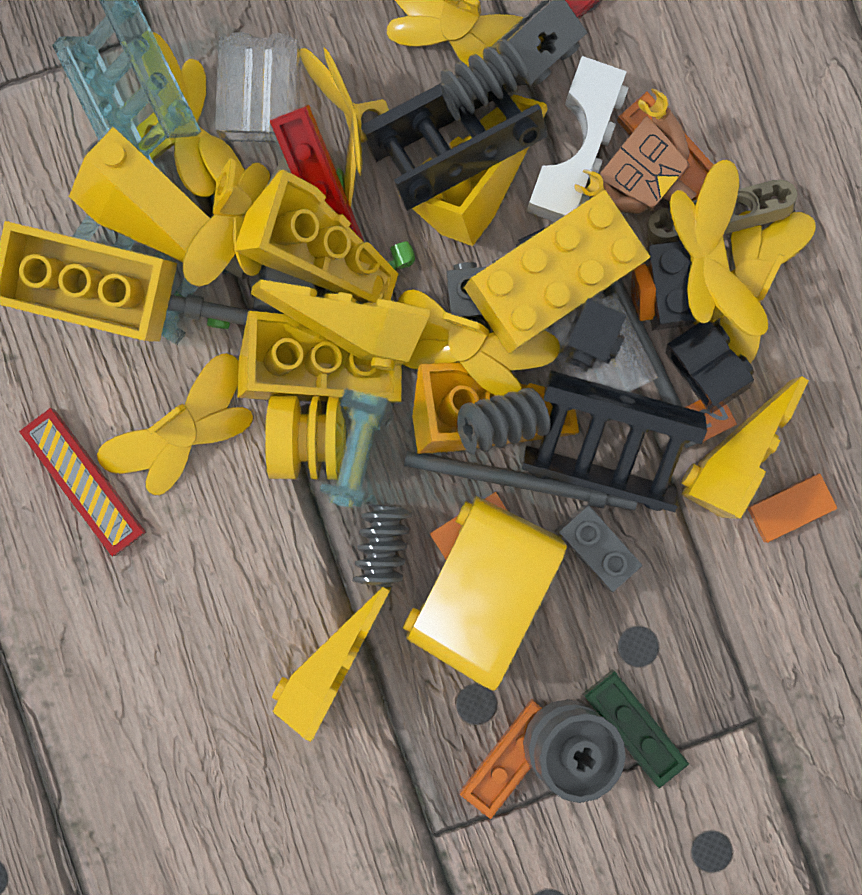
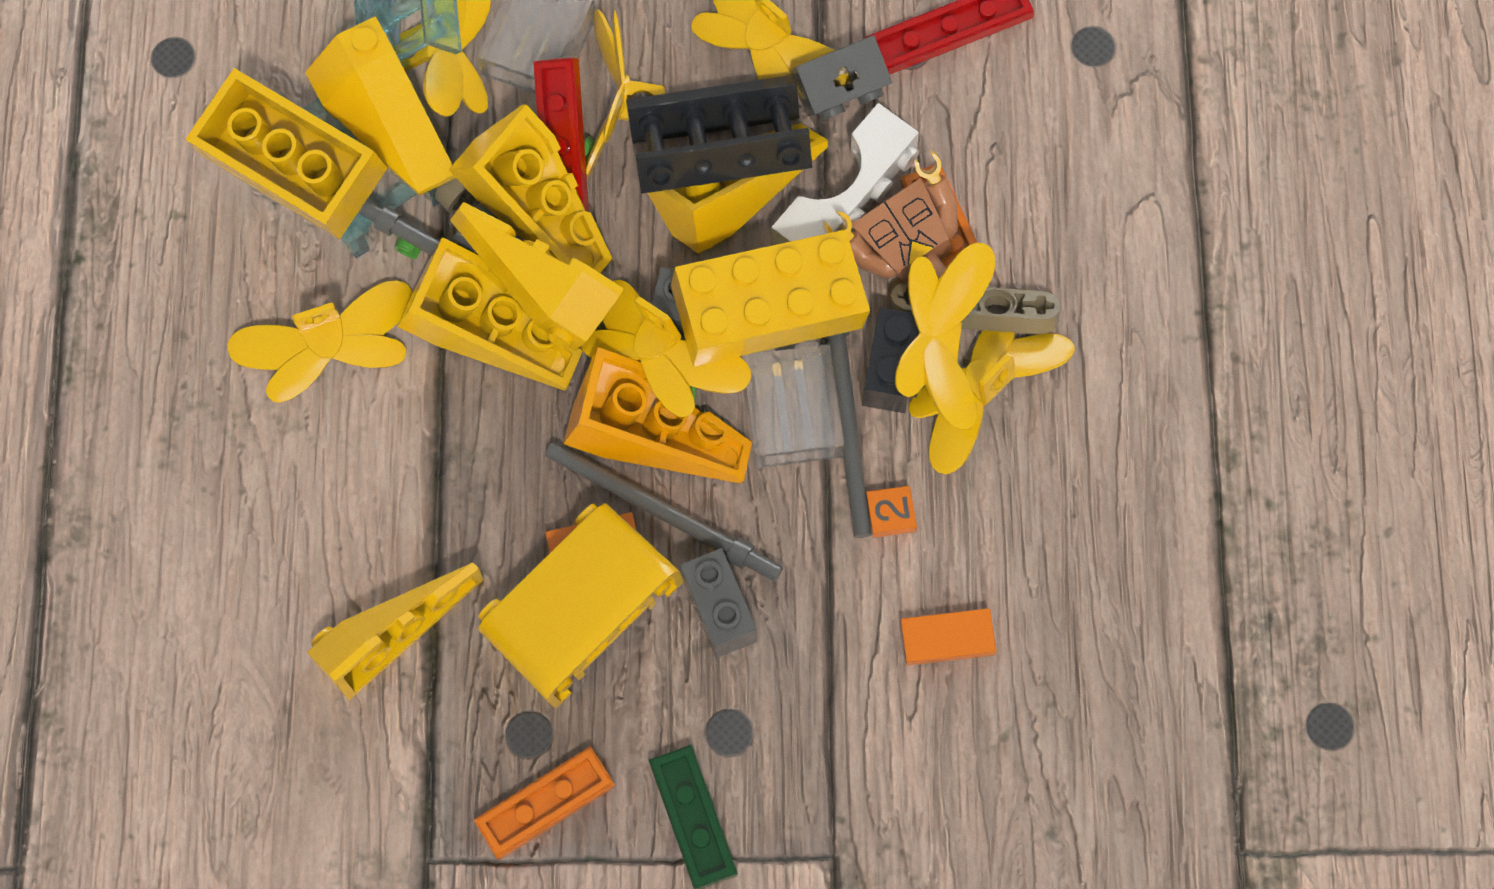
camera: 20 degrees right, 15 degrees down
tile [19,408,146,556] -> none
yellow piece [183,135,271,286] -> none
yellow wheel [265,396,346,480] -> none
clear light blue fence [320,389,393,508] -> none
dark grey piece [352,503,412,587] -> none
bright green hand [388,241,415,270] -> none
dark grey piece [440,39,530,121] -> none
dark grey piece [457,388,550,455] -> none
black fence [521,370,707,512] -> none
dark grey wheel [523,699,626,803] -> none
black brick [559,298,627,372] -> none
orange tile [631,264,656,321] -> none
black brick [665,321,754,414] -> none
yellow wedge [681,376,809,519] -> none

